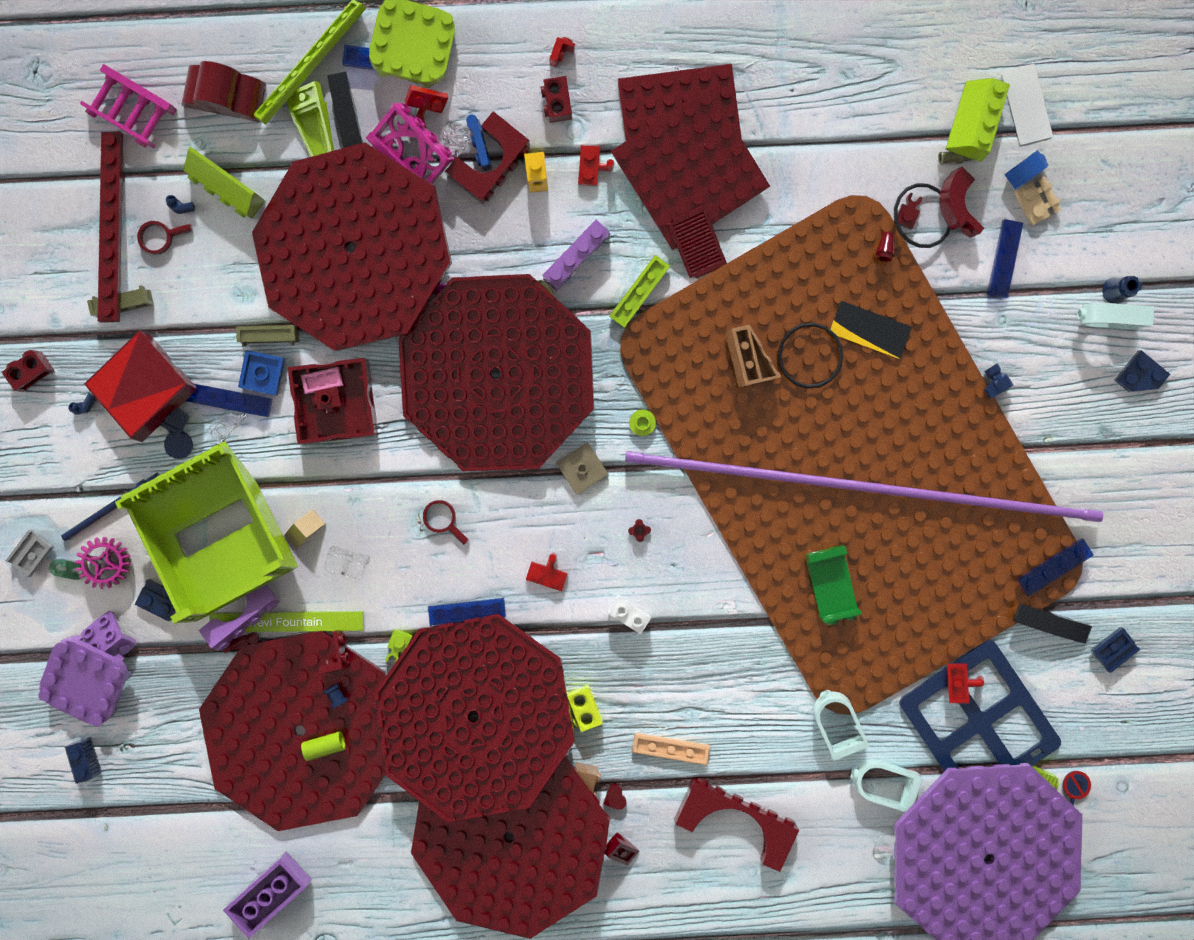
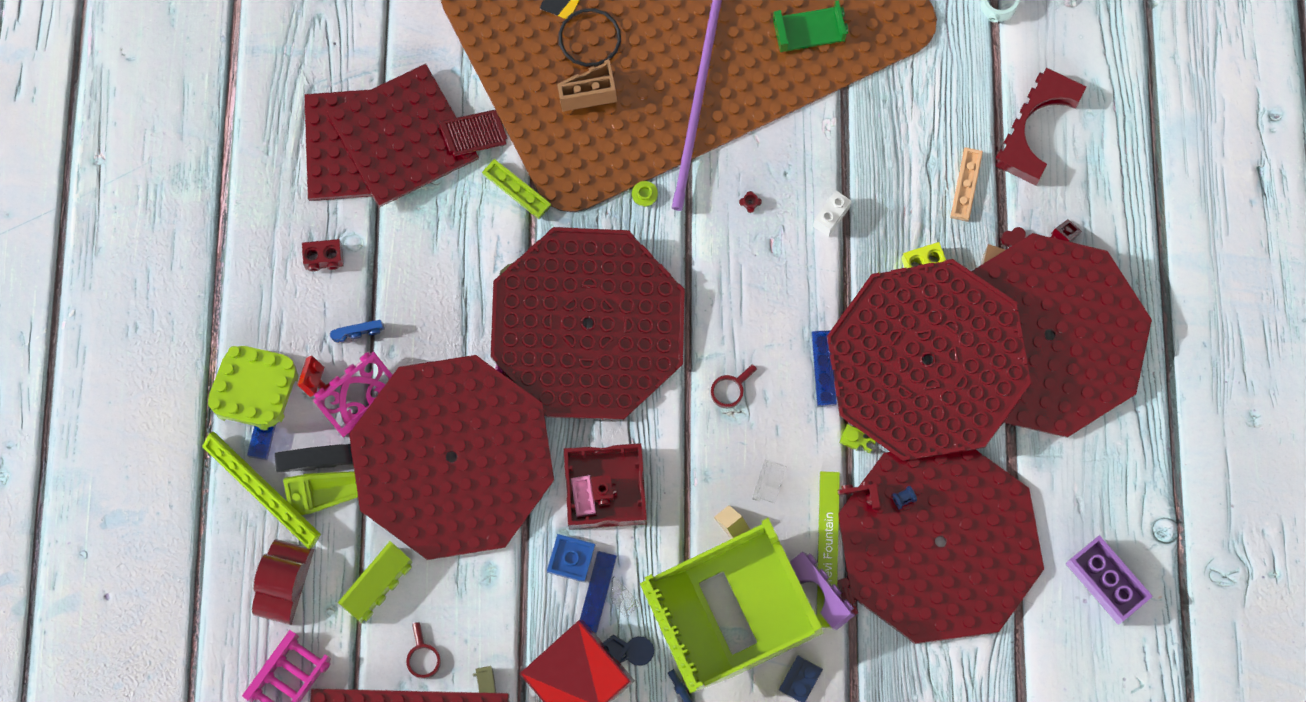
camera: 90 degrees left, 15 degrees down
dark blue arm [166,195,195,214] -> none
olive container [236,325,299,347] -> none
lime pin [301,731,345,761] -> none
clear brick [440,122,470,157] -> none
dark red arch [445,111,530,204] -> none
yellow torso [524,152,548,193] -> none
red plate [526,553,568,592] -> none
medium lavender arch [542,219,610,291] -> none
red bracket [549,37,575,67] -> none
dark tan plate [556,442,608,495] -> none
red plate [578,145,614,187] -> none
light aqua window [814,690,870,761] -> none

